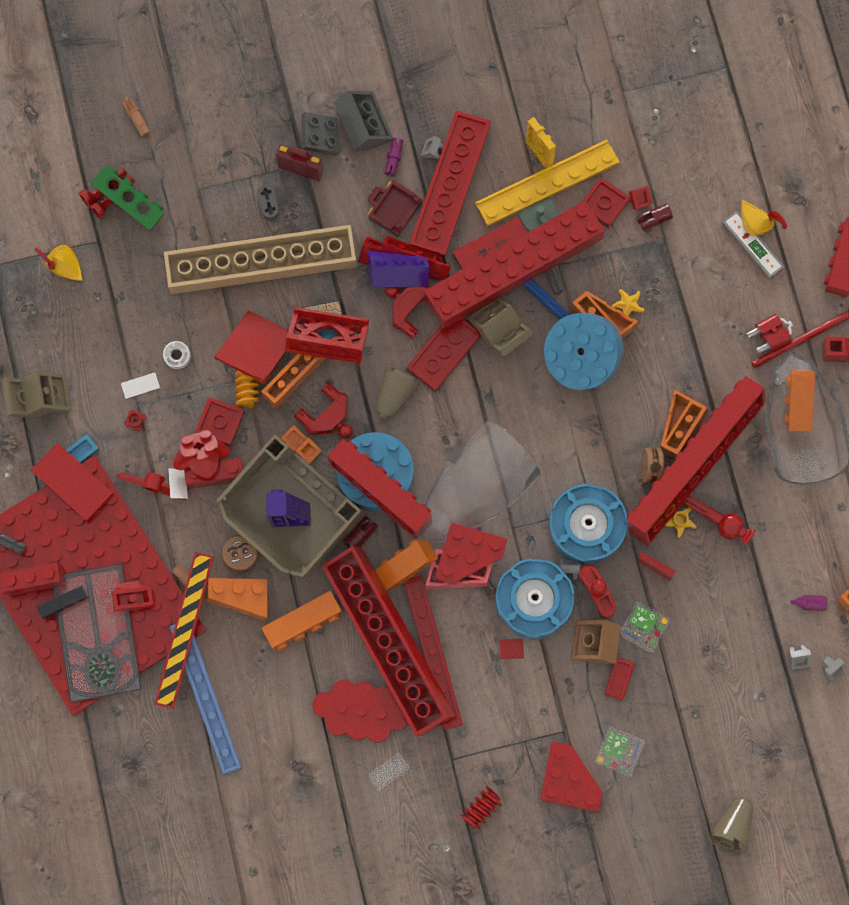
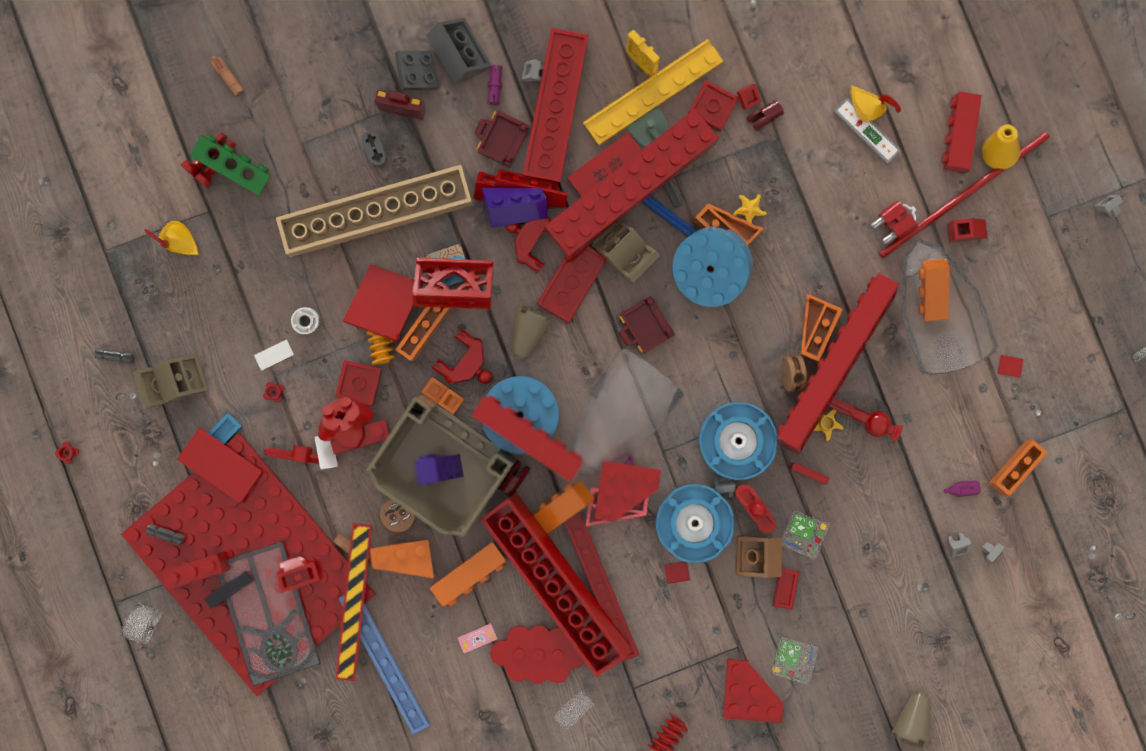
camera: 10 degrees left, 10 degrees up
none -> bright pink sticker [457,623,497,653]
none -> dark red piece [618,296,675,354]

